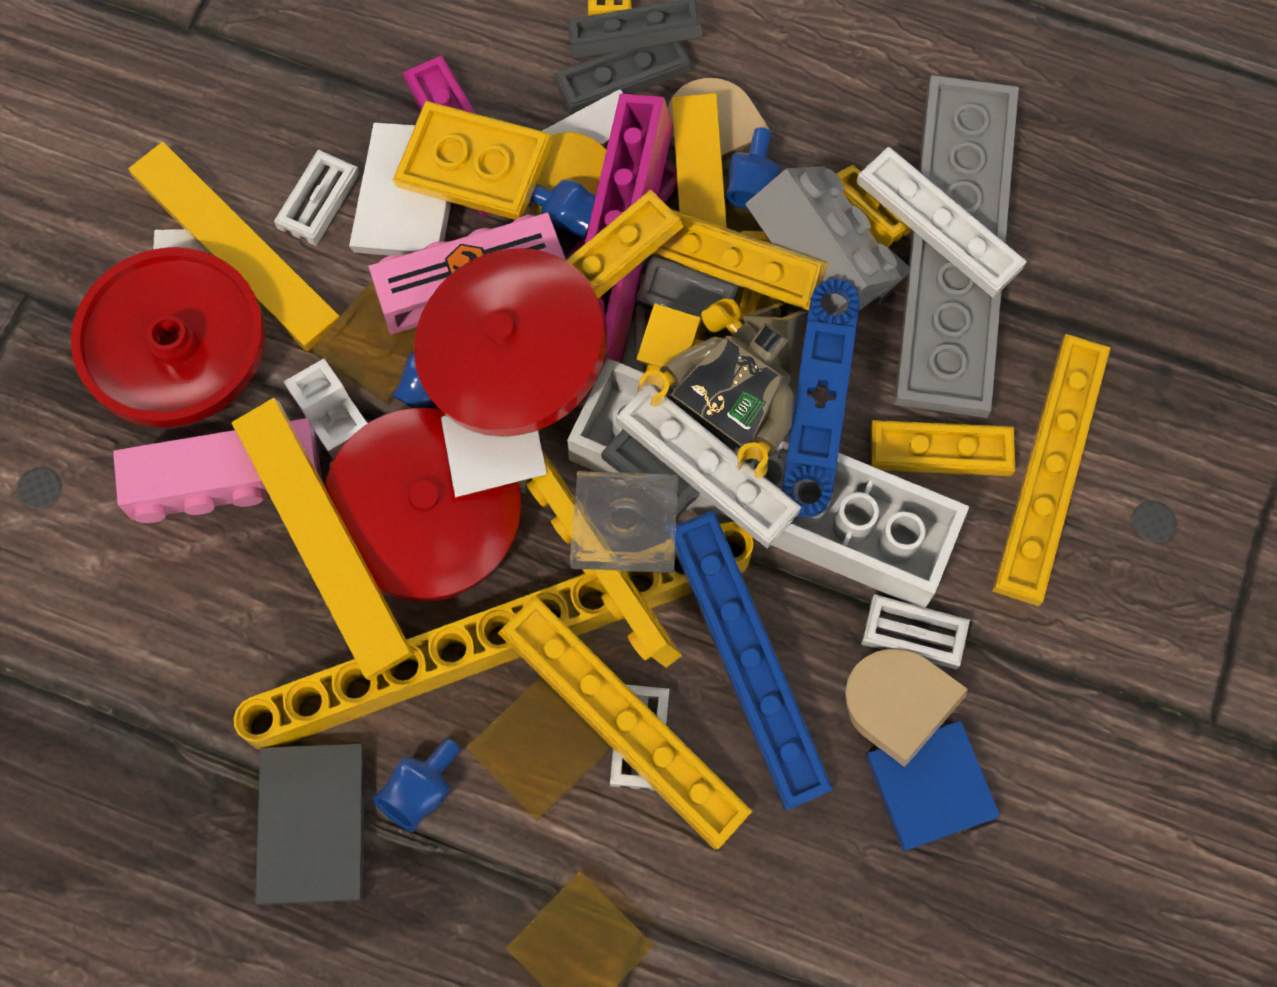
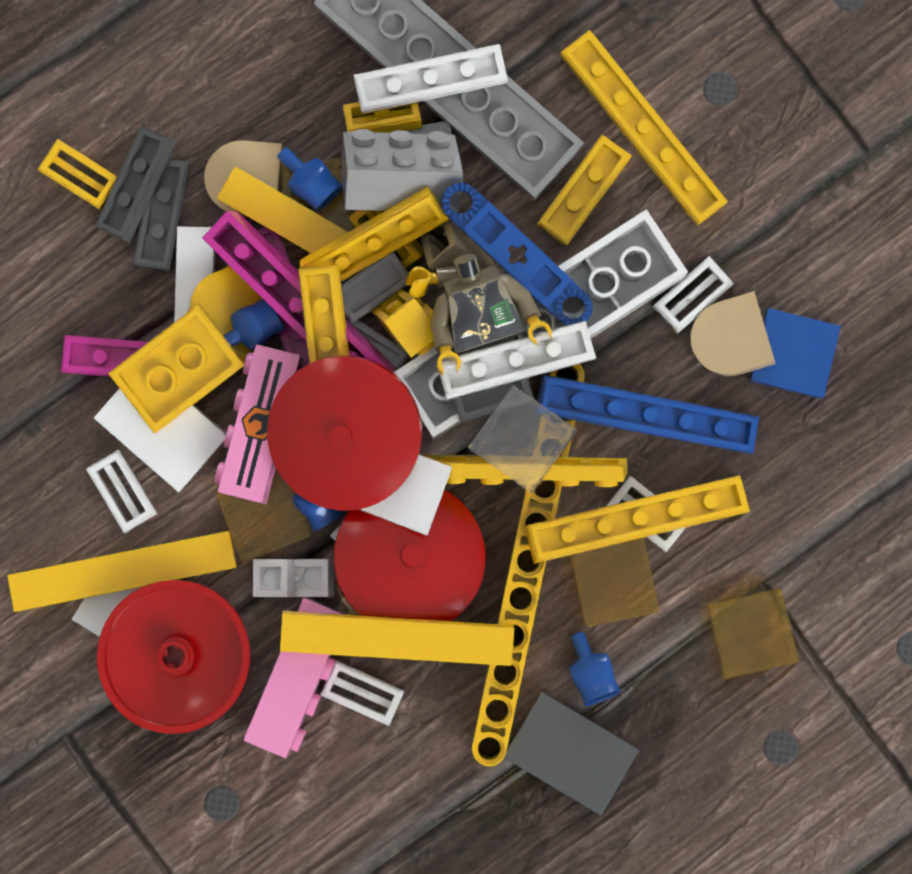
camera: 55 degrees left, 15 degrees up
none -> white tile [320,660,405,726]

